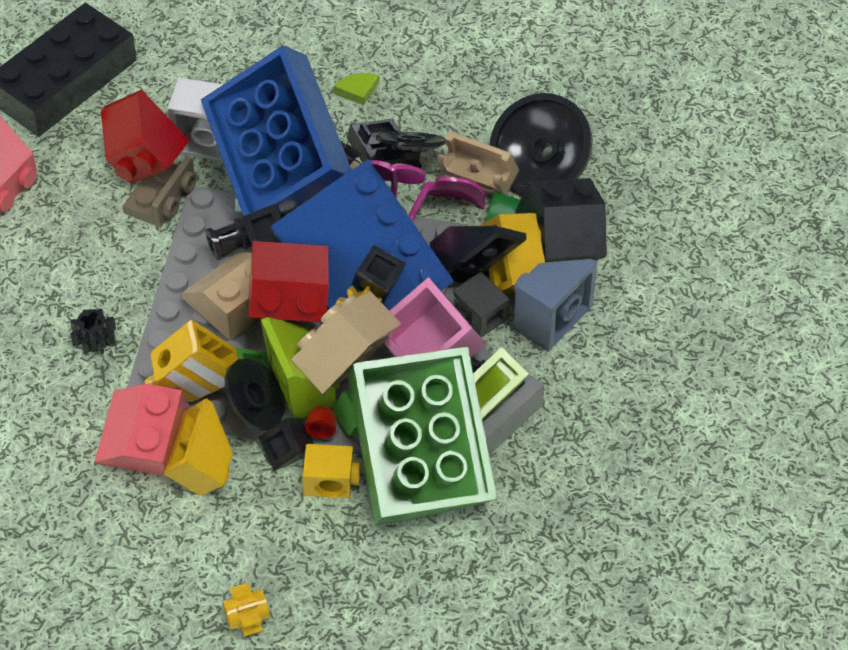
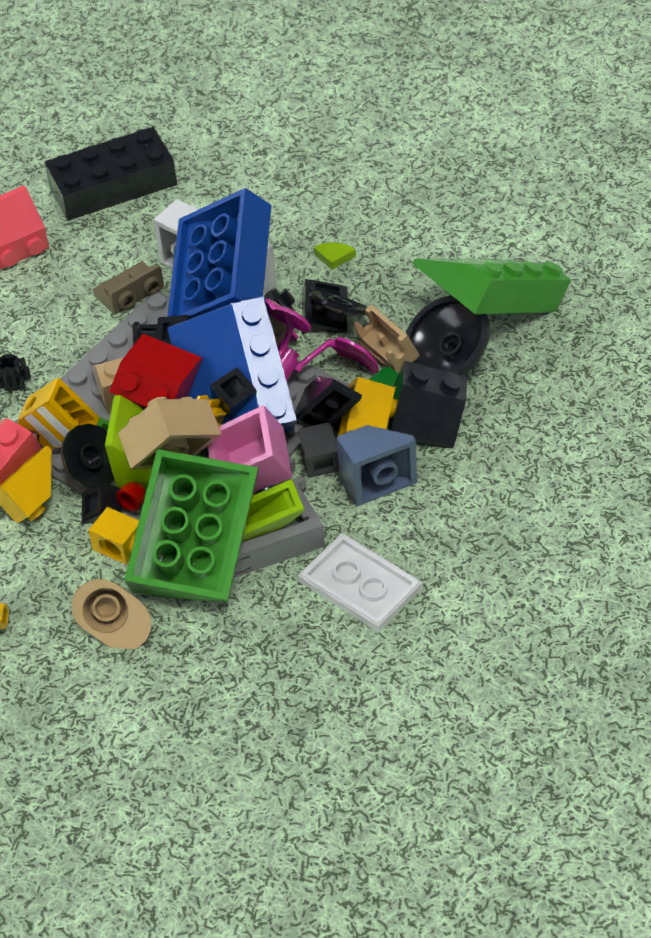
camera: 30 degrees right, 5 degrees down
red slope [101,89,190,183] -> none
none -> tan piece [72,579,151,649]
none -> white tile [298,533,423,632]
none -> bright green slope [413,258,571,314]

